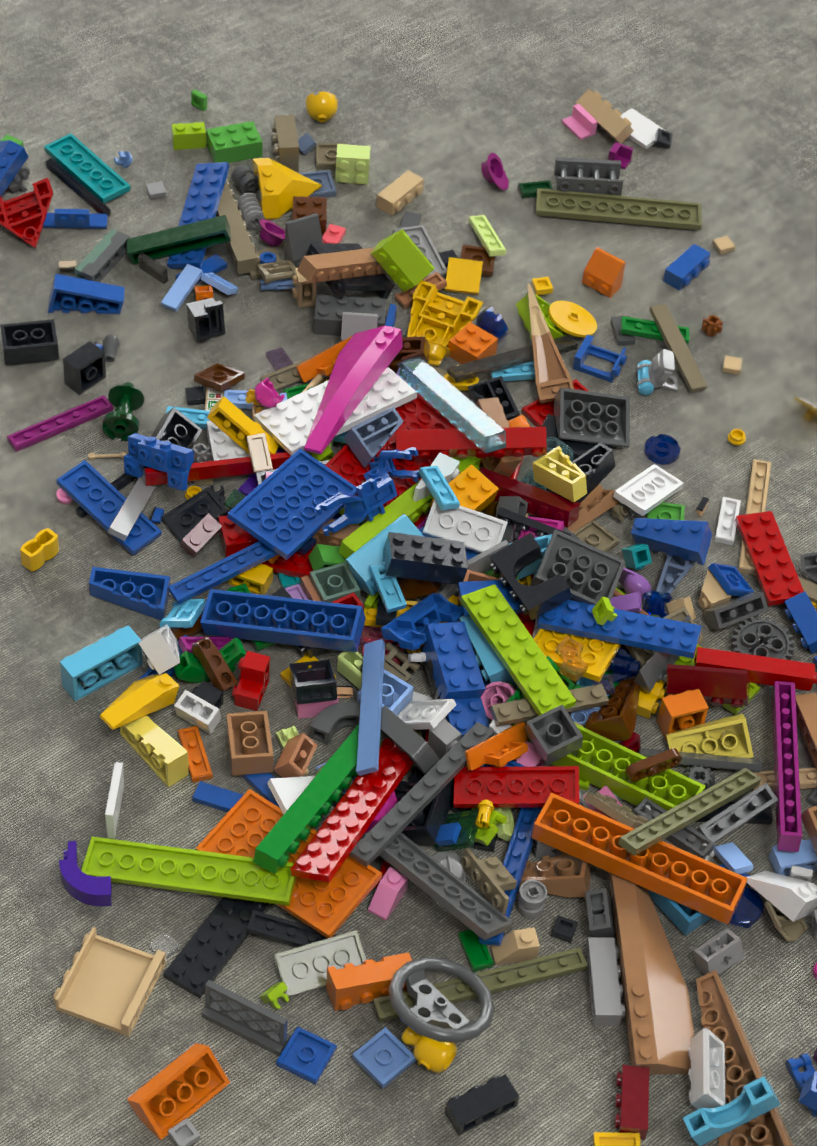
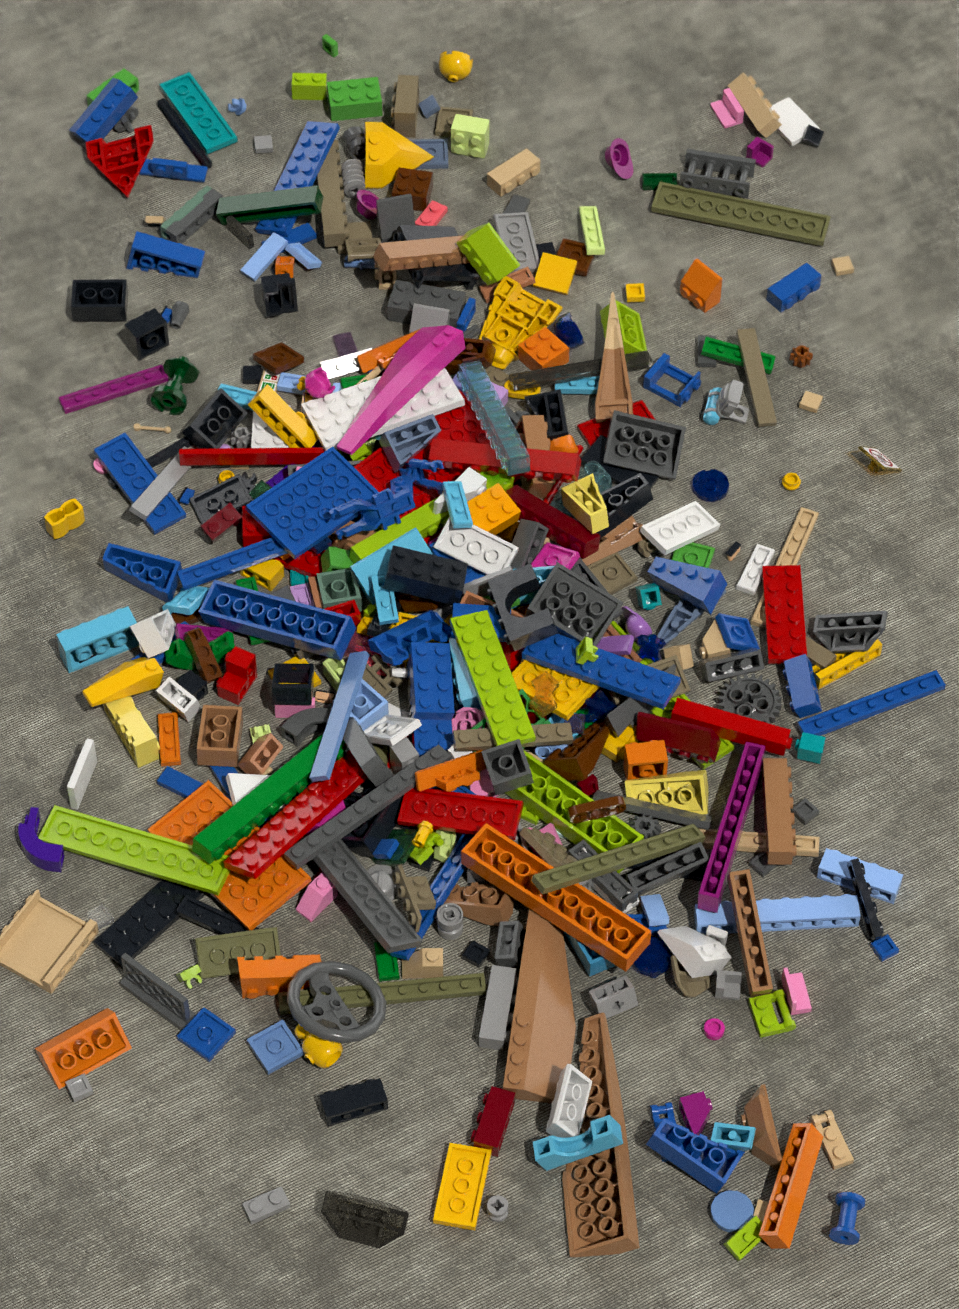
camera: 15 degrees right, 5 degrees up
blue bracket [124,433,194,491] -> none
tan tile [246,433,273,474] -> none
blue tile [259,252,276,264] -> none
black plate [497,507,571,537] -> none
yellow piece [548,301,597,337] -> none

